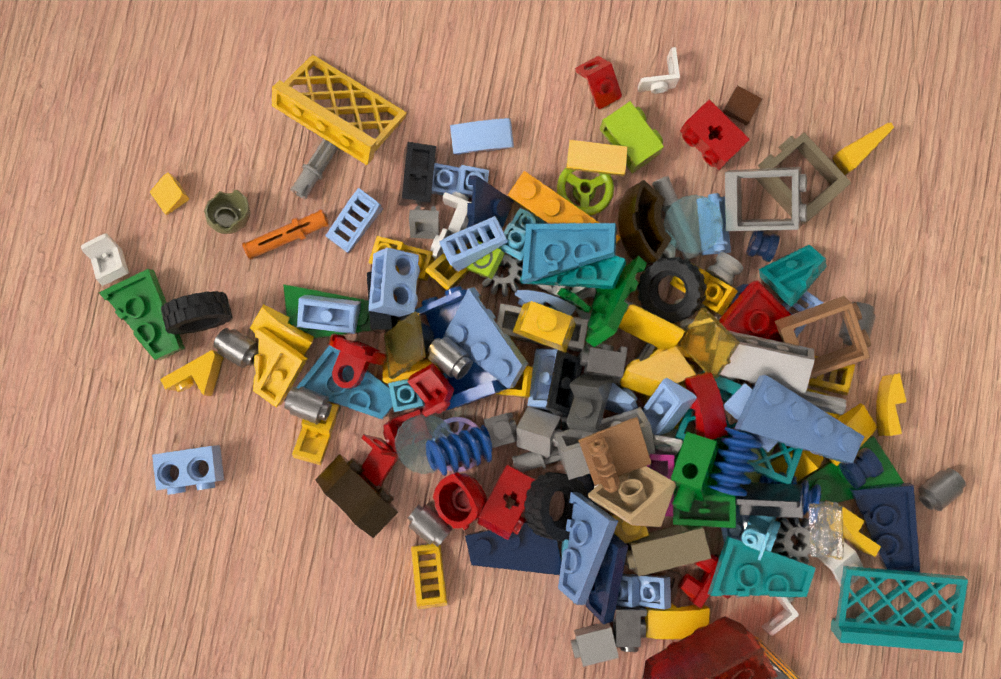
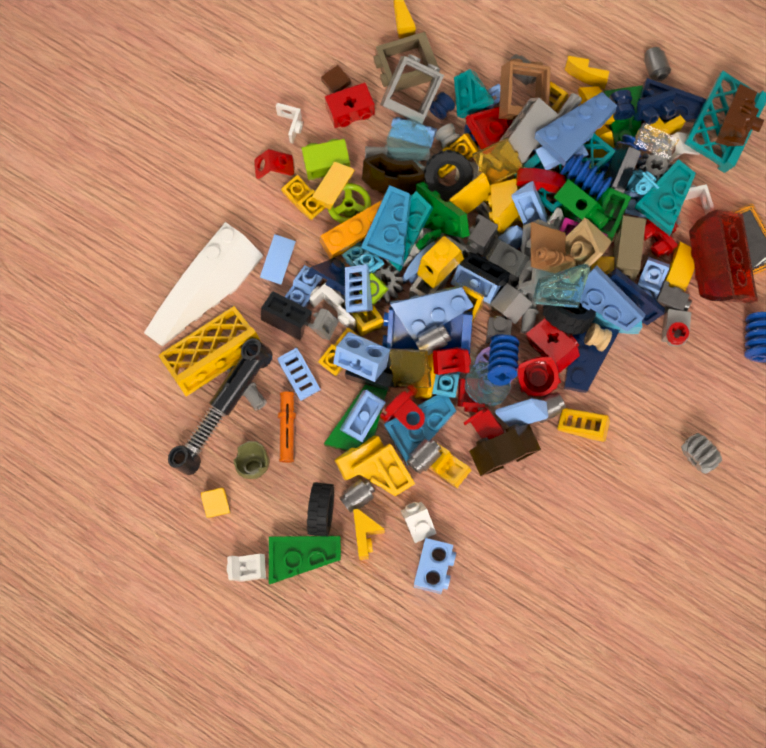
camera: 65 degrees left, 10 degrees down
none -> white wedge [144,222,263,347]
none -> black piece [168,338,273,475]
none -> yellow slope [281,175,326,220]
none -> white bracket [400,502,437,543]
none -> light blue slope [495,398,548,427]
none -> clear light blue wing [532,264,591,308]
none -> tan wheel [584,323,612,352]
none -> dark blue hips [634,89,677,125]
none -> red bush [666,322,689,345]
none -> reddish brown brick [715,84,764,146]

